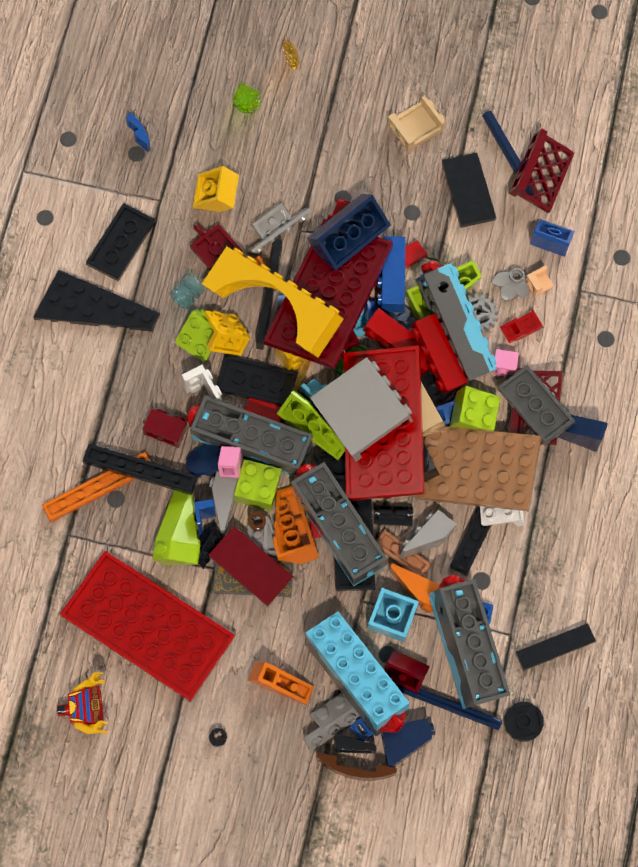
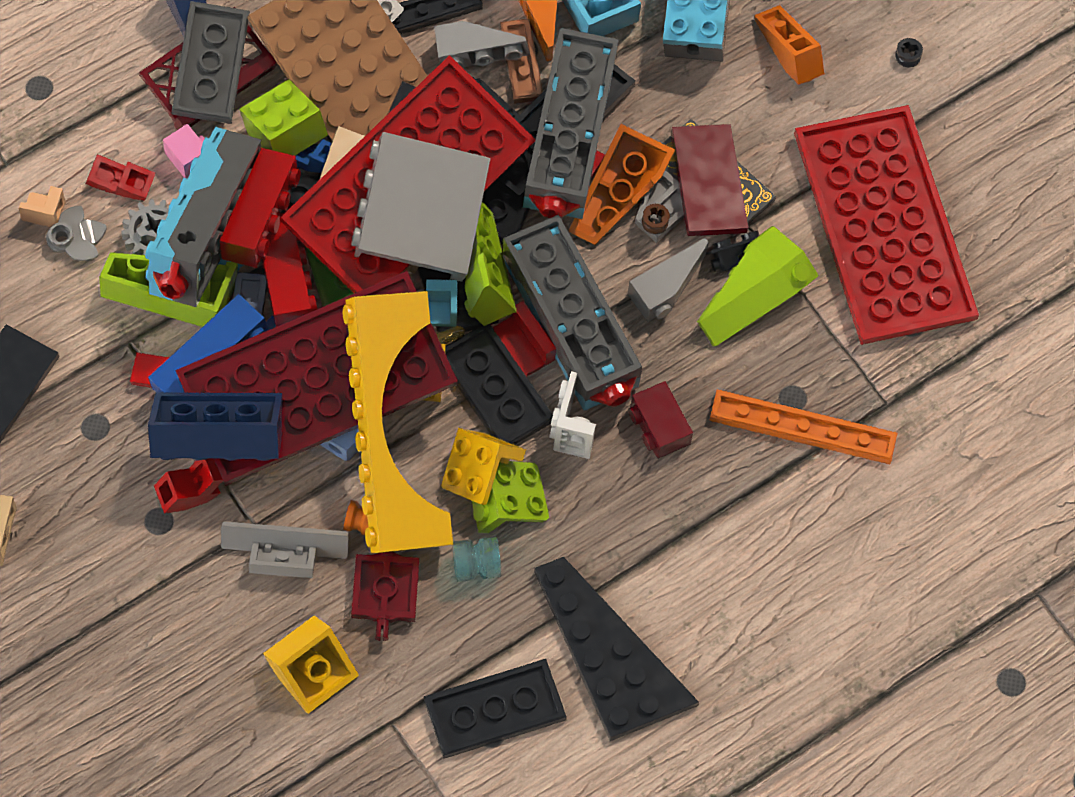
camera: 140 degrees left, 5 degrees down
torso [57,672,109,734] -> none
black tile [82,444,198,495] -> none
dark blue tile [186,445,221,477] -> none
blue panel [194,499,216,535] -> none
bright pink brick [218,446,243,478] -> none
clear neon green brick [232,83,262,115] -> none
lime brick [234,459,282,511] -> none
black tile [256,239,283,350] -> none
clear yellow gear [283,41,299,69] -> none

